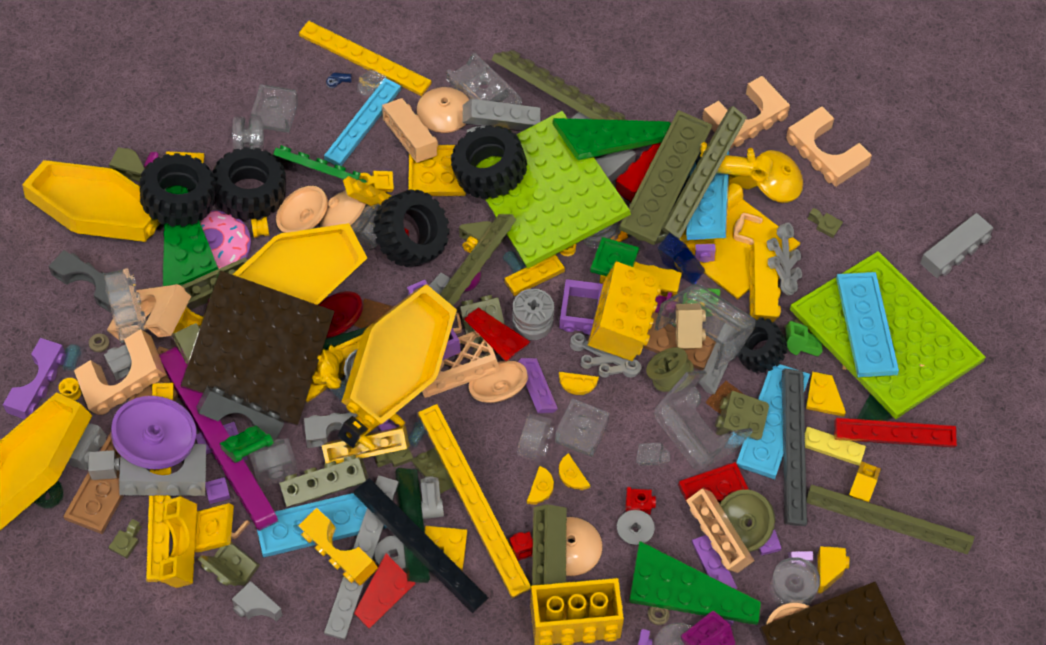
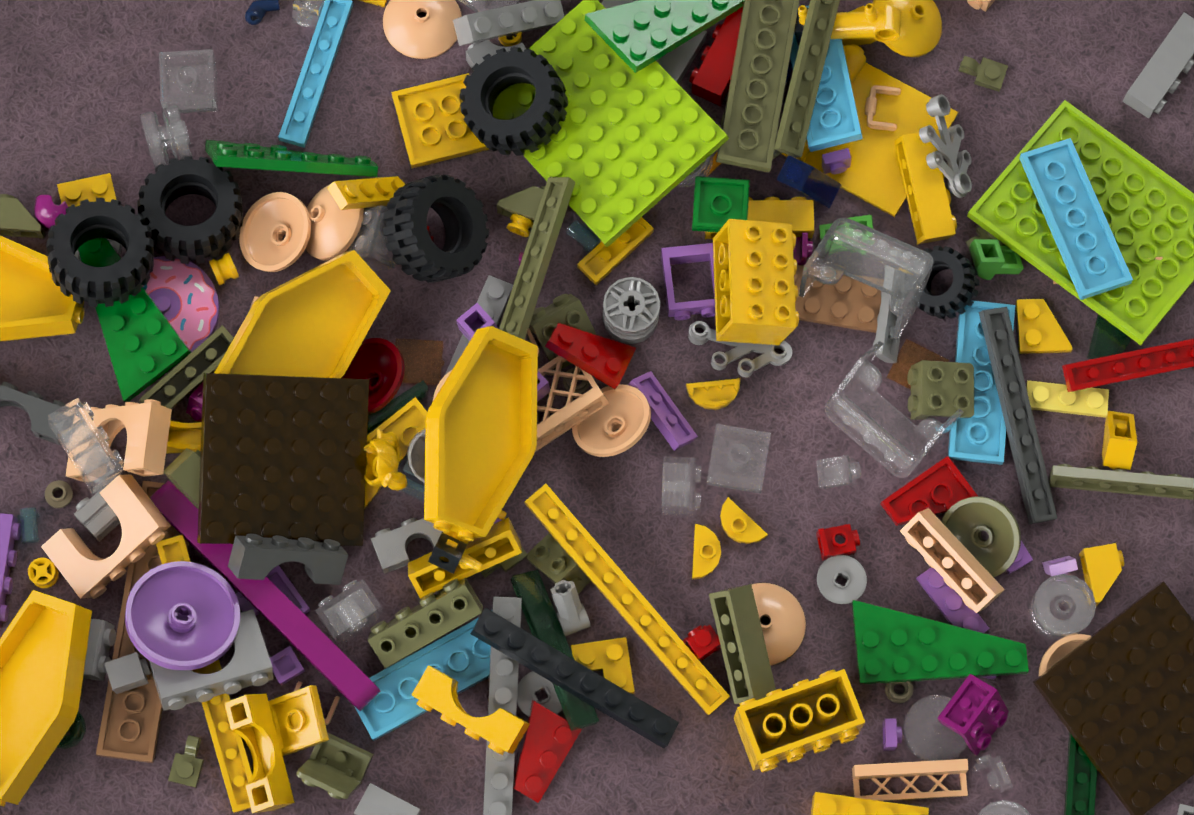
camera: 15 degrees left, 15 degrees up
green plate [220,425,274,463] -> none
yellow plate [359,171,394,192] -> none
light nougat brick [382,98,438,163] -> none
clear light blue pin [408,420,427,447] -> none
olive wheel [646,347,694,392] -> none
tan brick [675,303,706,348] -> none

